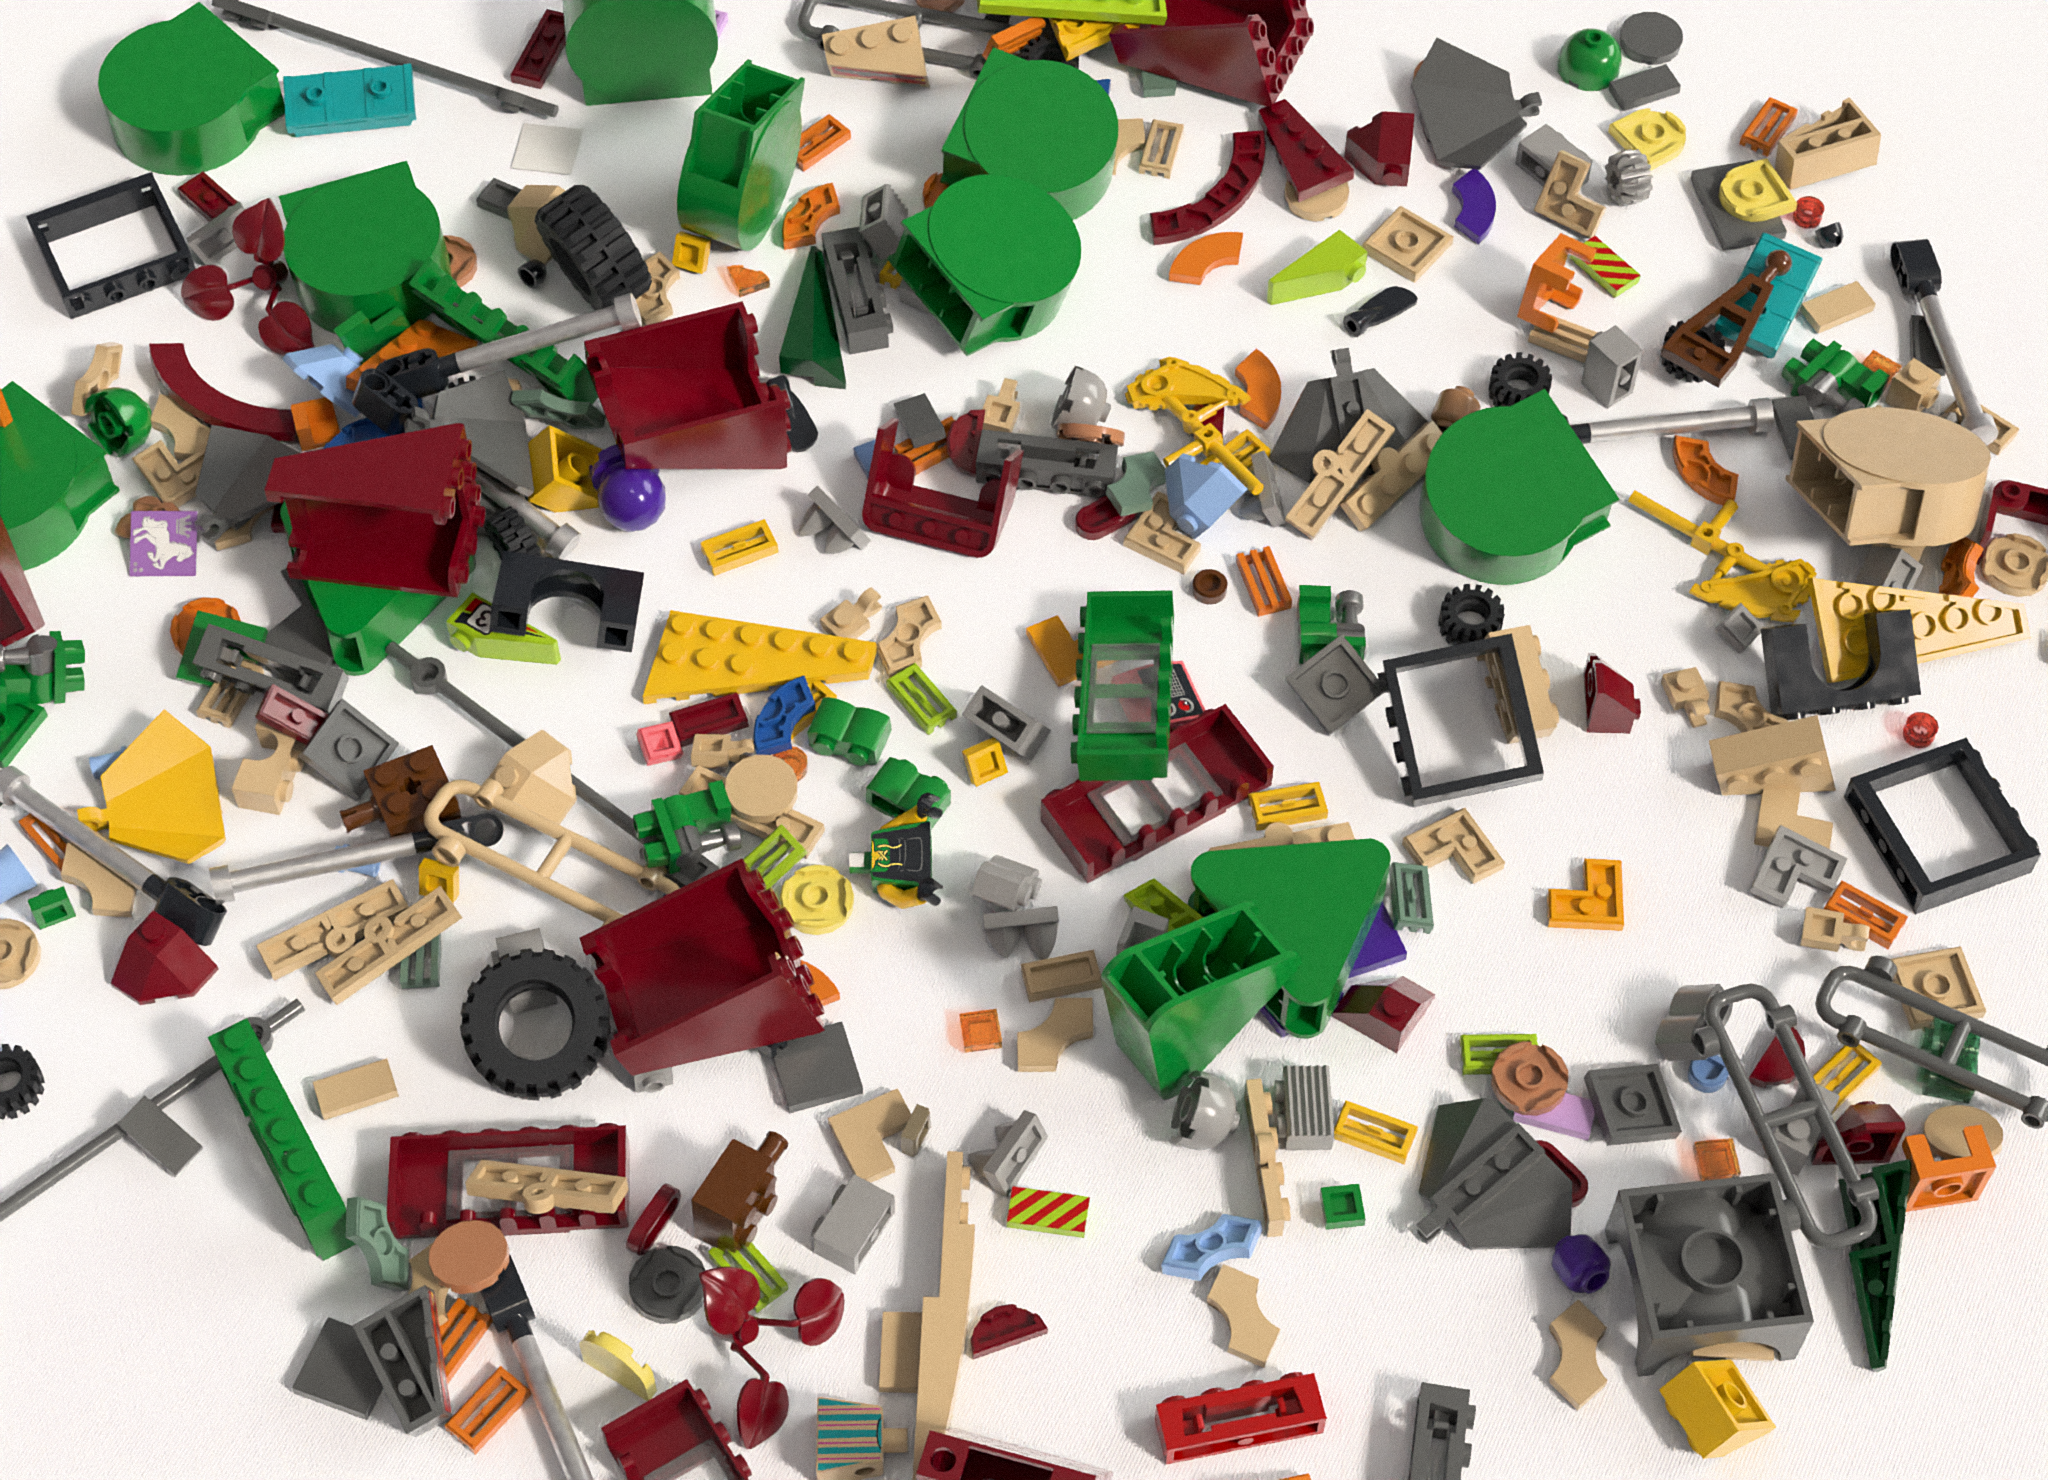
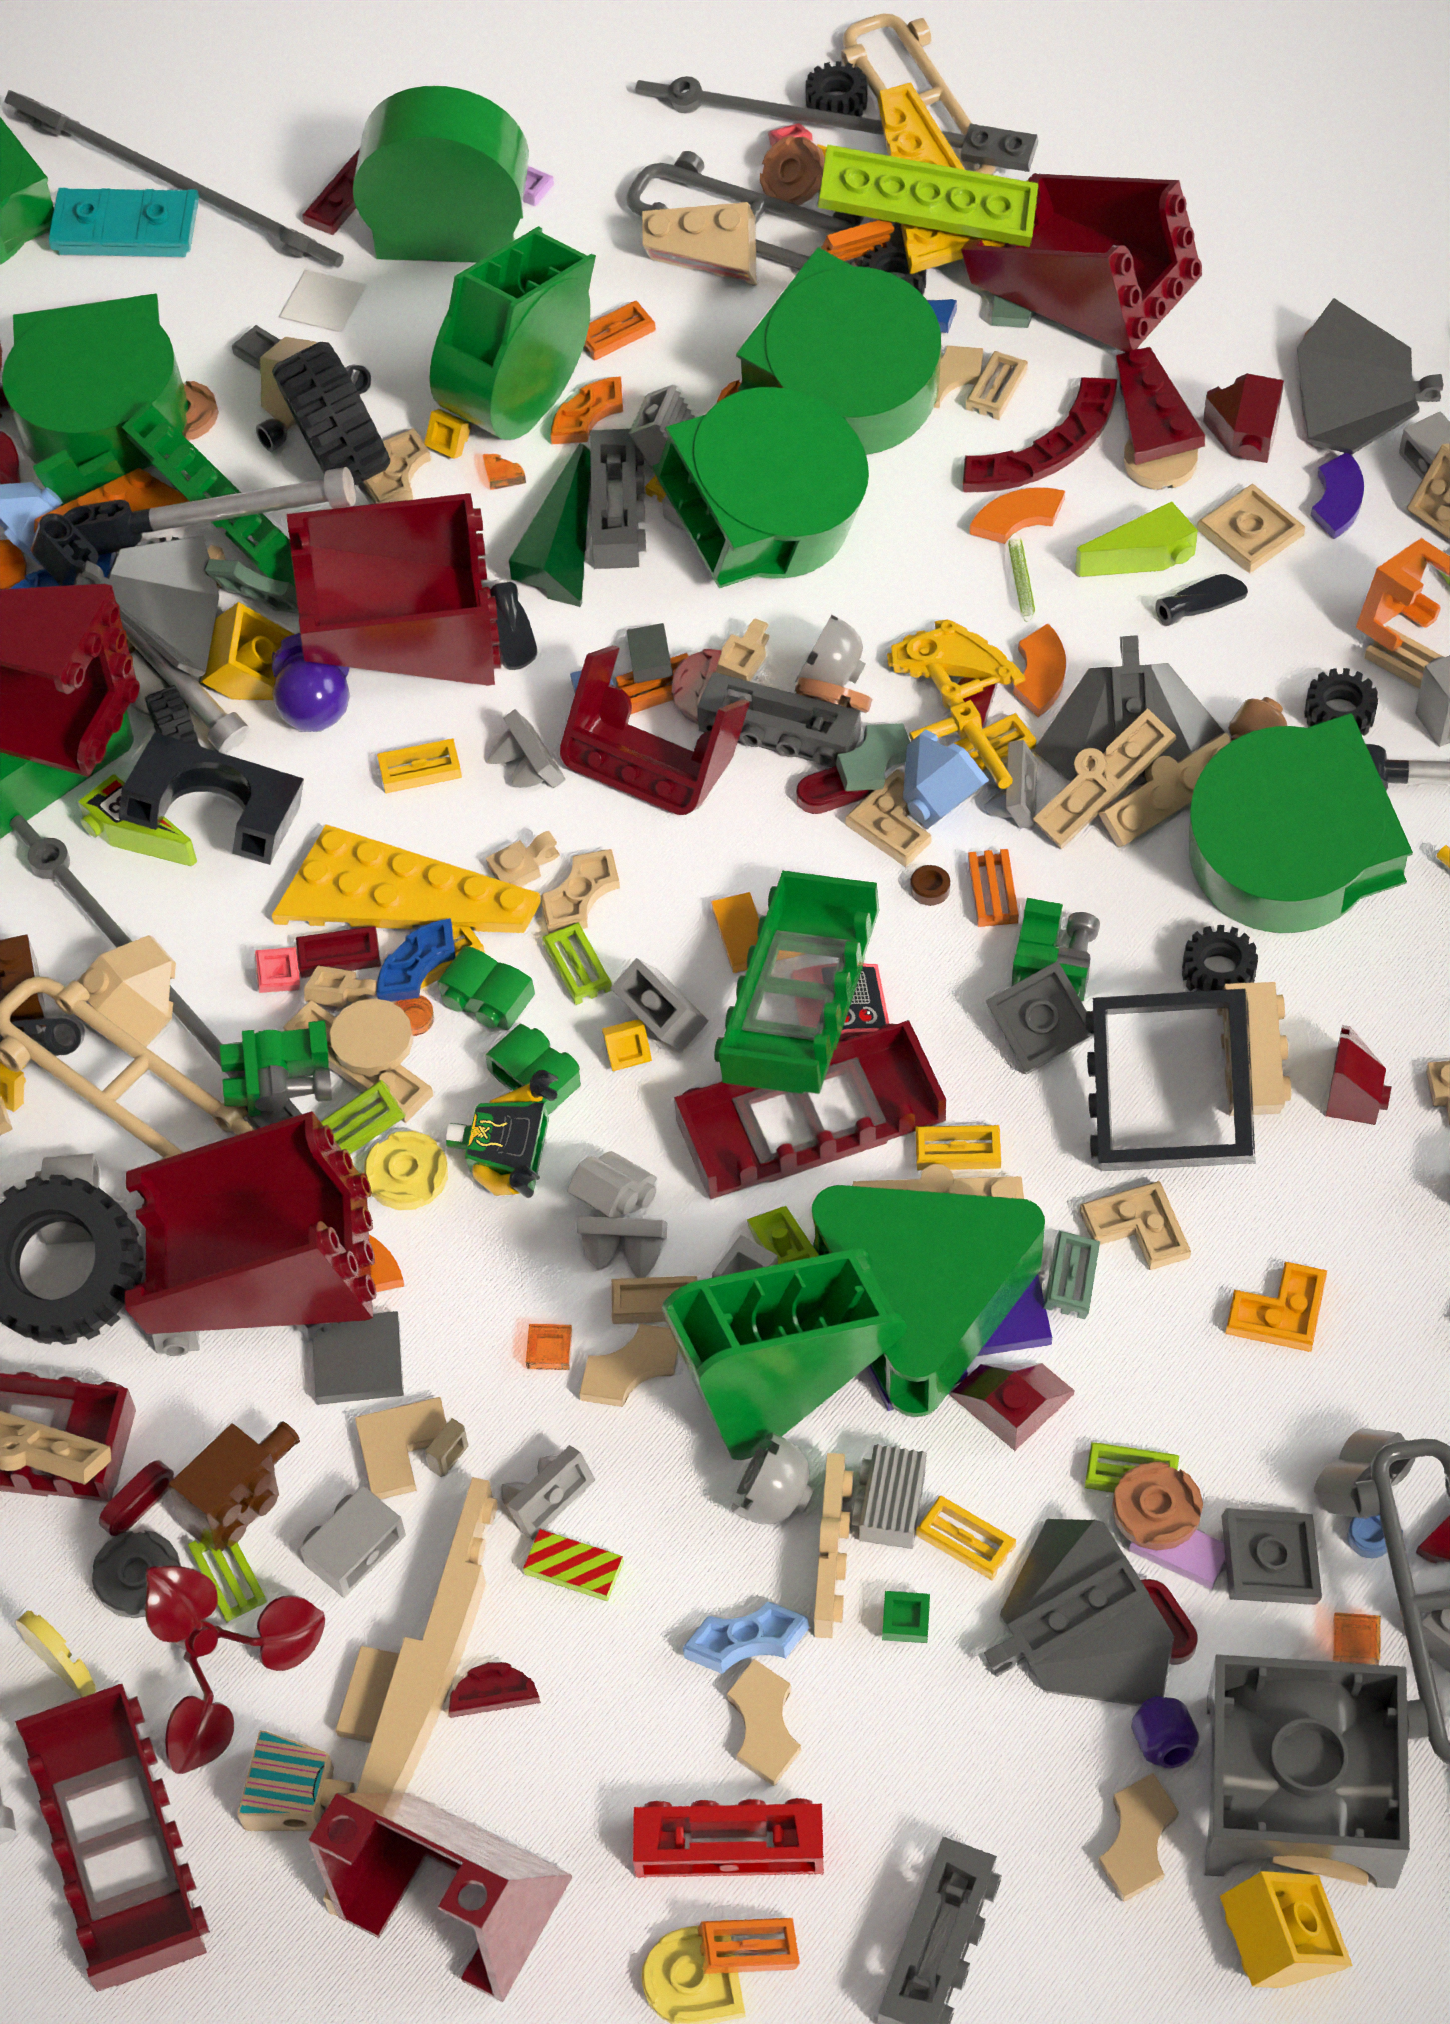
camera: 15 degrees right, 0 degrees up
none -> lime piece [1008,532,1036,622]

